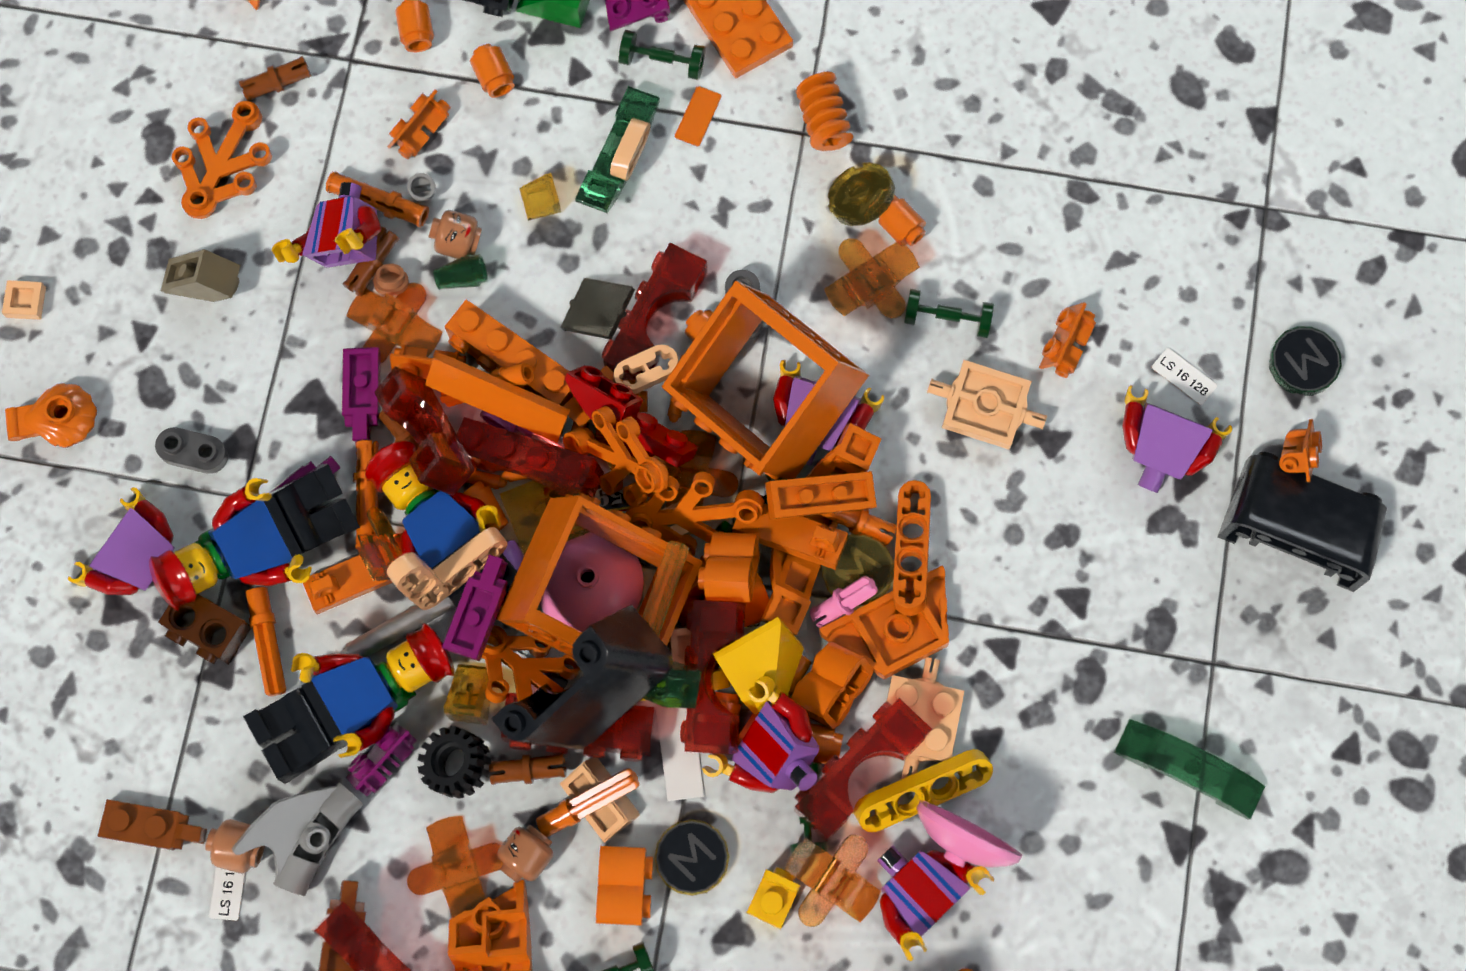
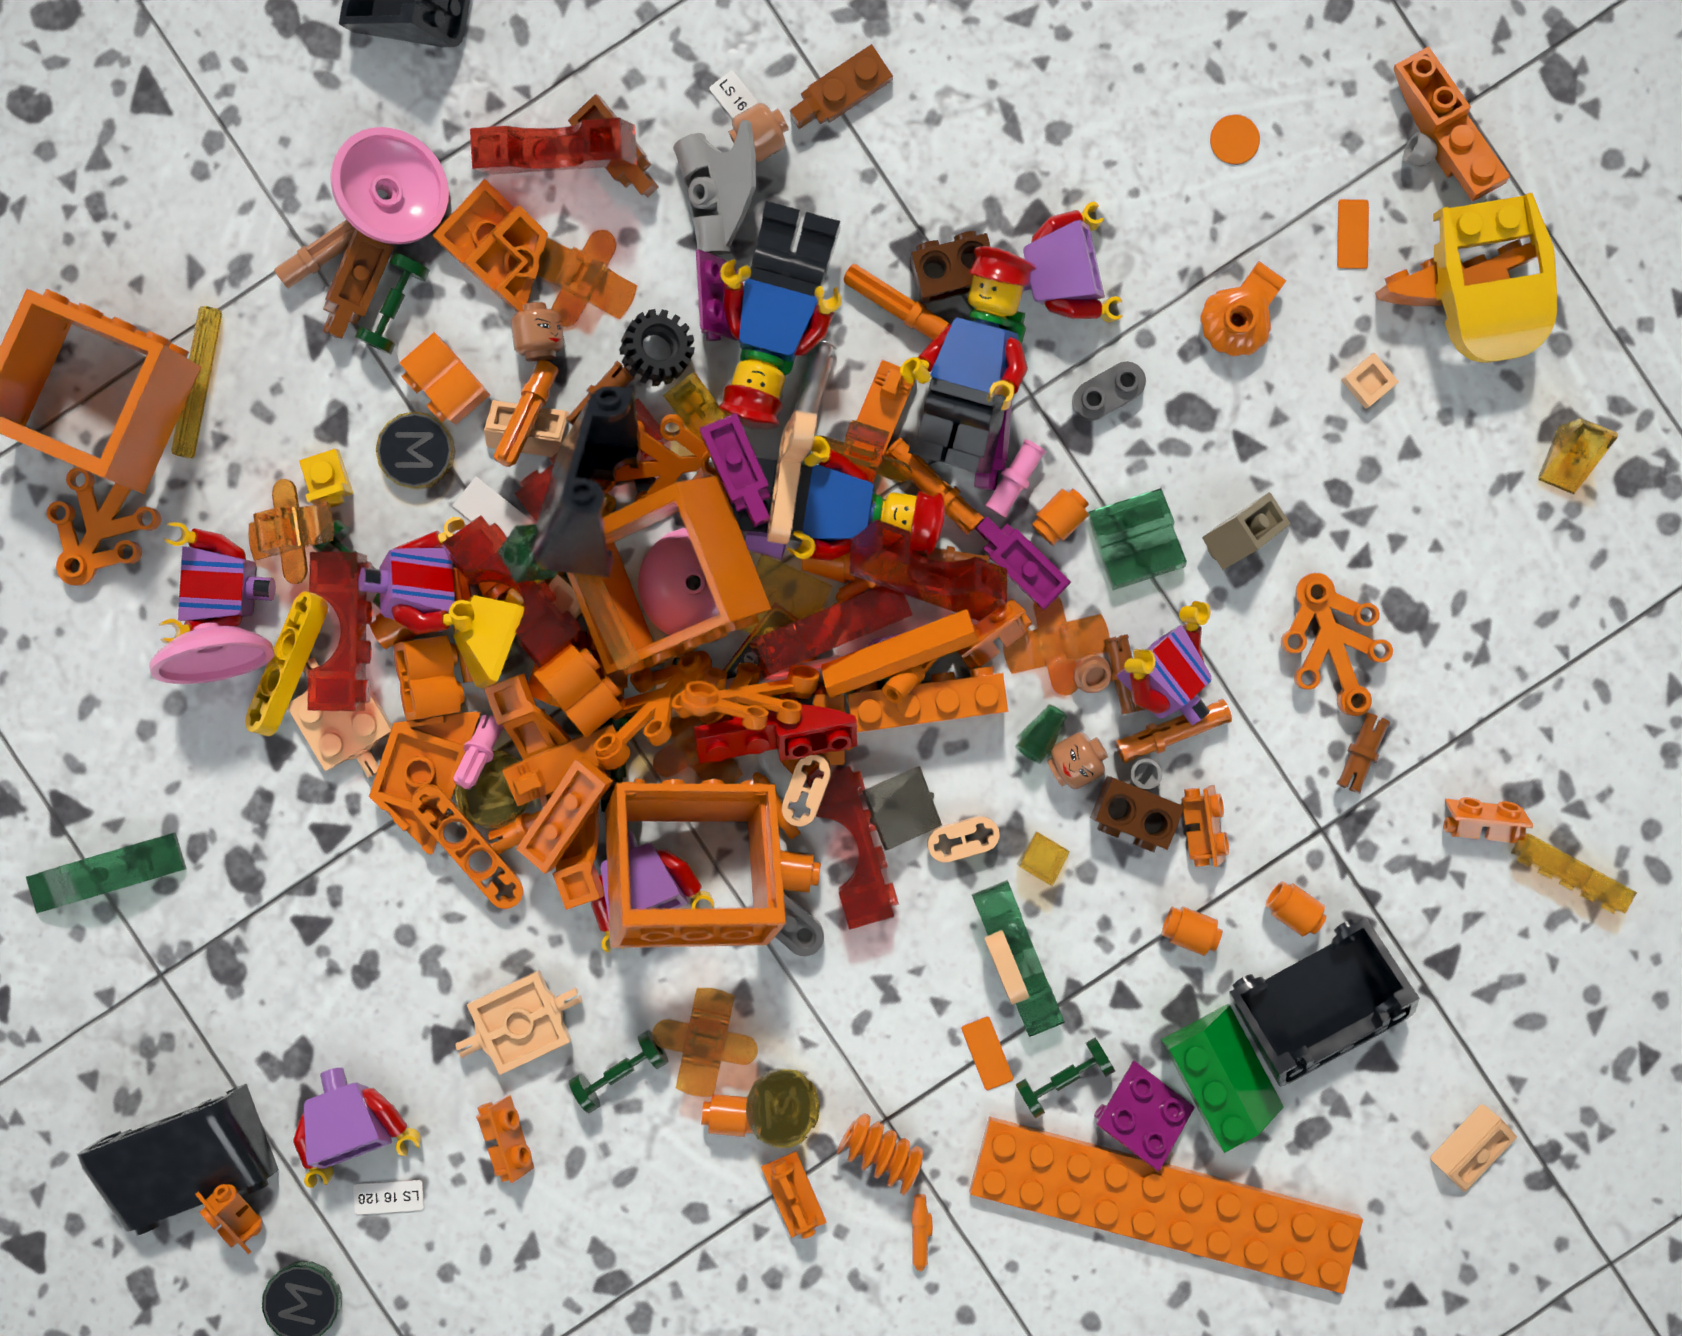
camera: 135 degrees right, 15 degrees up
none -> orange hinge [761,1151,827,1239]
none -> orange piece [911,1194,933,1272]
none -> light nougat beam [927,816,1000,862]
none -> bright pink pin [985,439,1046,518]
none -> orange brick [1031,488,1089,546]
none -> clear green slope [1088,488,1187,591]
none -> reddish brown brick [1090,775,1185,852]

